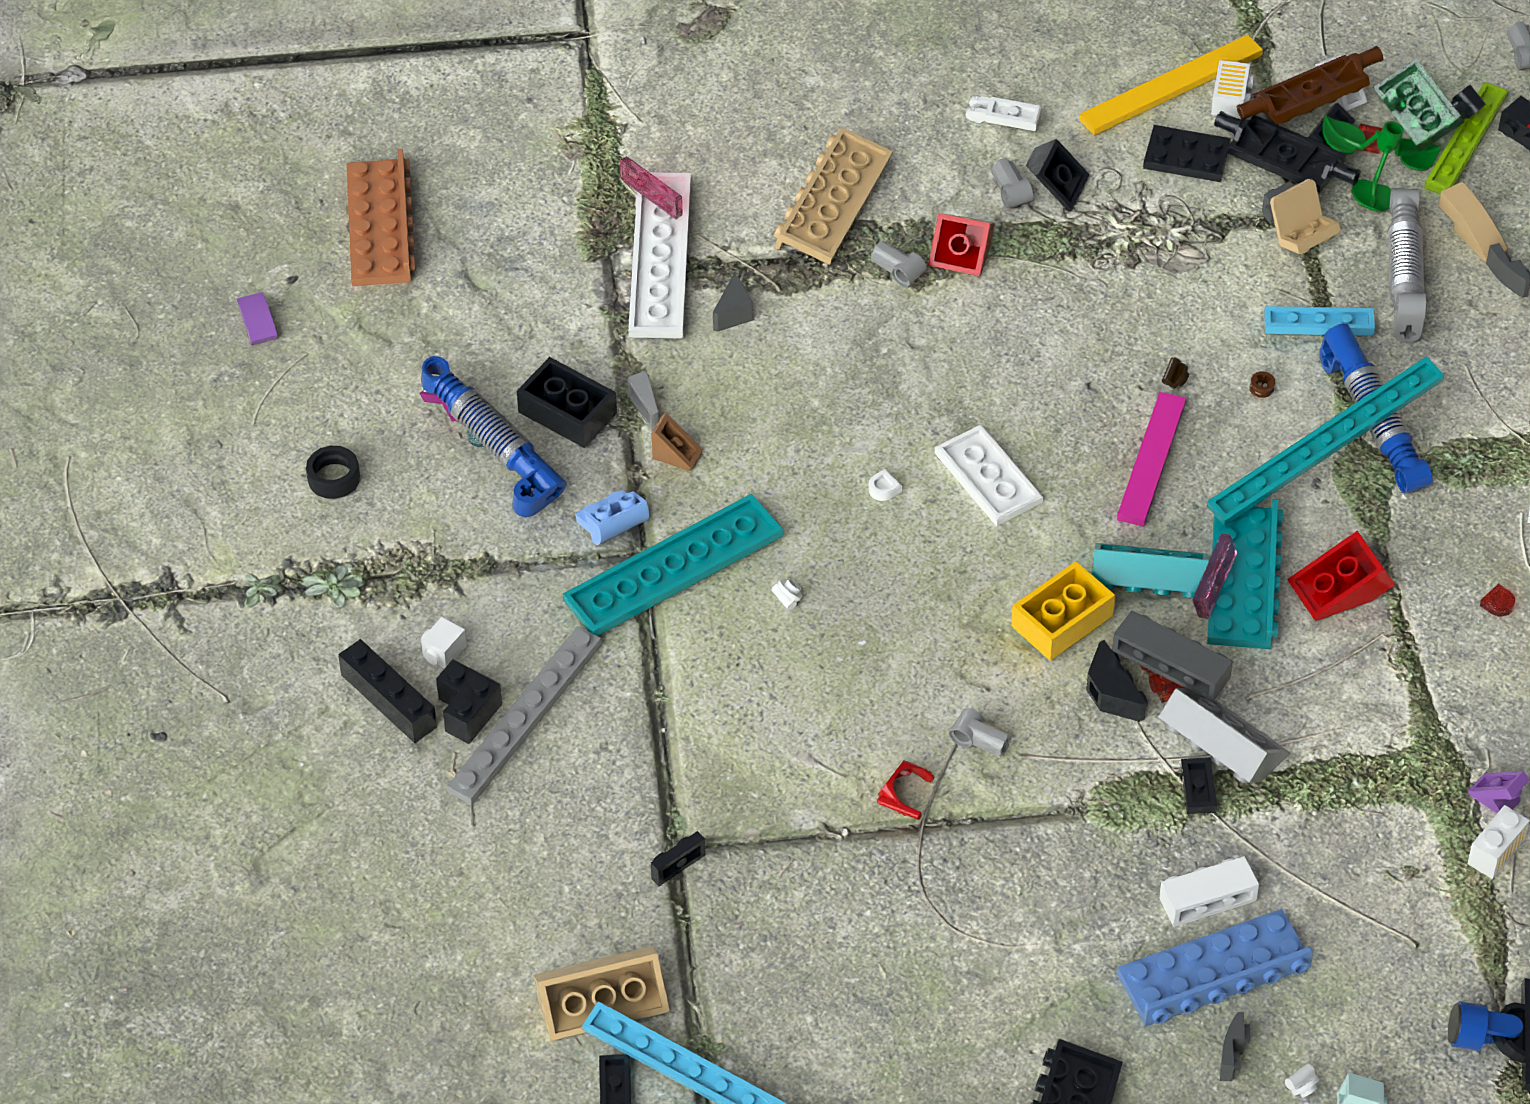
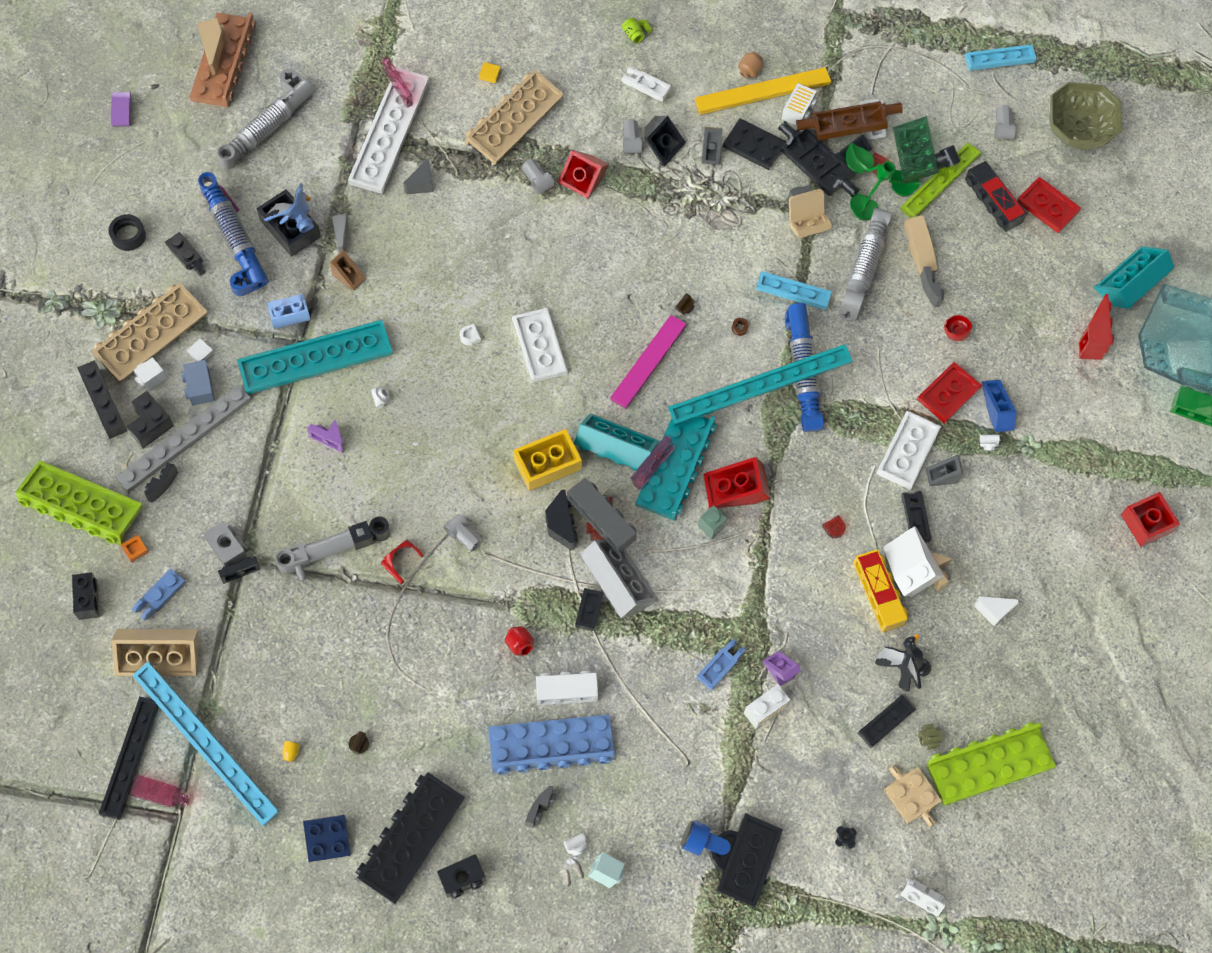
camera: 10 degrees right, 15 degrees up
none -> lime bracket [15,460,143,546]
none -> black brick [72,572,99,620]
none -> tan bracket [92,283,208,383]
none -> orange tile [120,535,149,563]
none -> medium blue hinge [132,568,186,621]
none -> black slope [144,462,178,502]
none -> black hinge [165,232,205,276]
none -> sand blue brick [181,360,215,406]
none -> white tile [186,339,214,362]
none -> tan slope [197,18,226,75]
none -> light grey brick [203,521,247,566]
none -> light grey piece [217,68,315,169]
none -> medium blue animal [264,183,314,232]
none -> light grey piece [275,516,390,582]
none -> yellow hose [282,741,301,762]
none -> medium lavender slope [307,420,344,453]
none -> dark brown plate [349,731,369,754]
none -> yellow tile [479,62,501,83]
none -> red head [505,626,534,656]
none -> lime piece [621,17,653,44]
none -> medium blue hinge [696,639,746,691]
none -> sand green brick [698,505,727,539]
none -> dark grey slope [701,127,723,165]
none -> medium nougat head [738,52,764,79]

